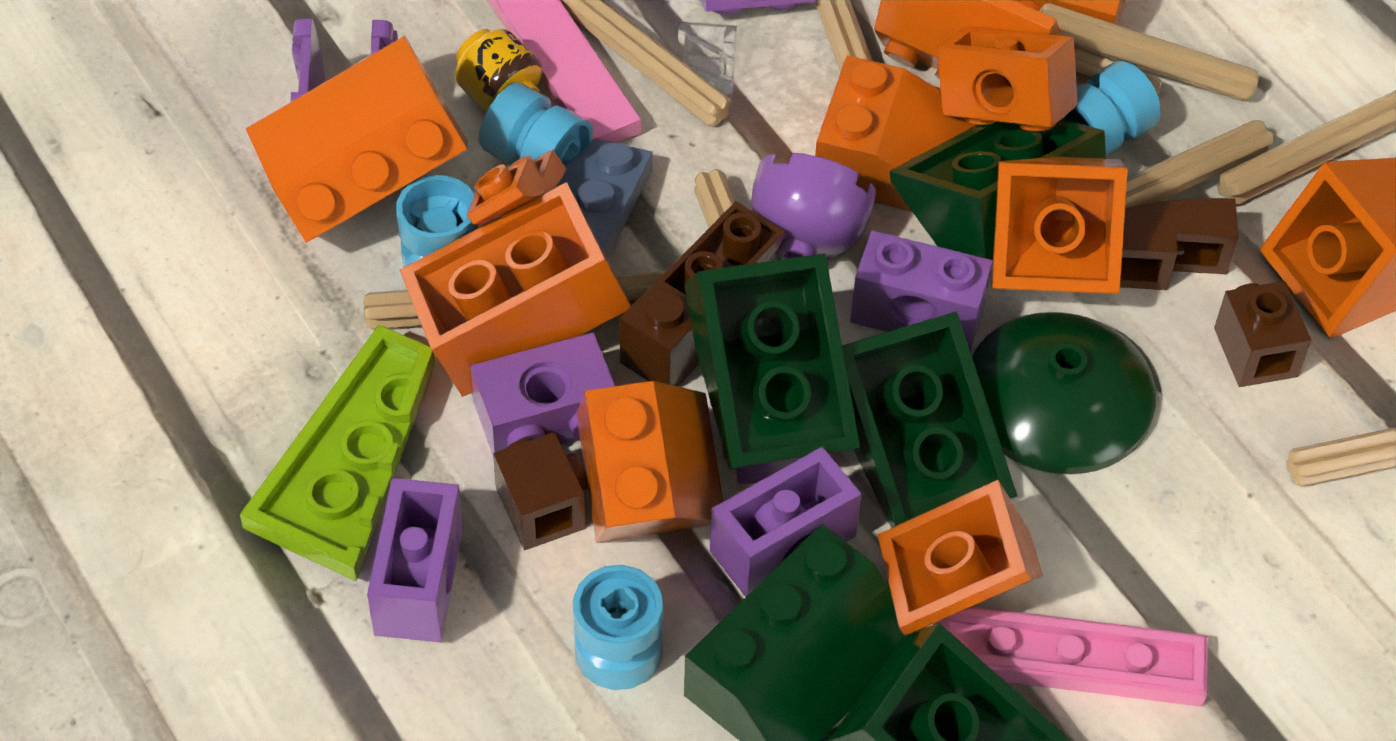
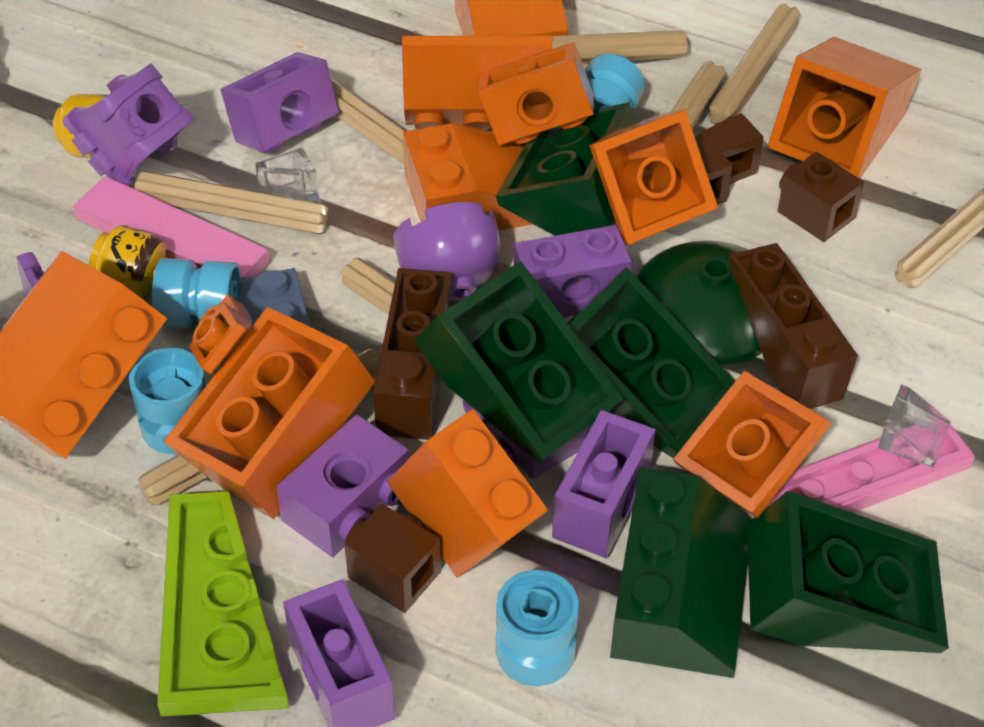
camera: 30 degrees left, 5 degrees down
none -> reddish brown slope [729,243,858,409]
none -> clear slope [878,384,951,468]

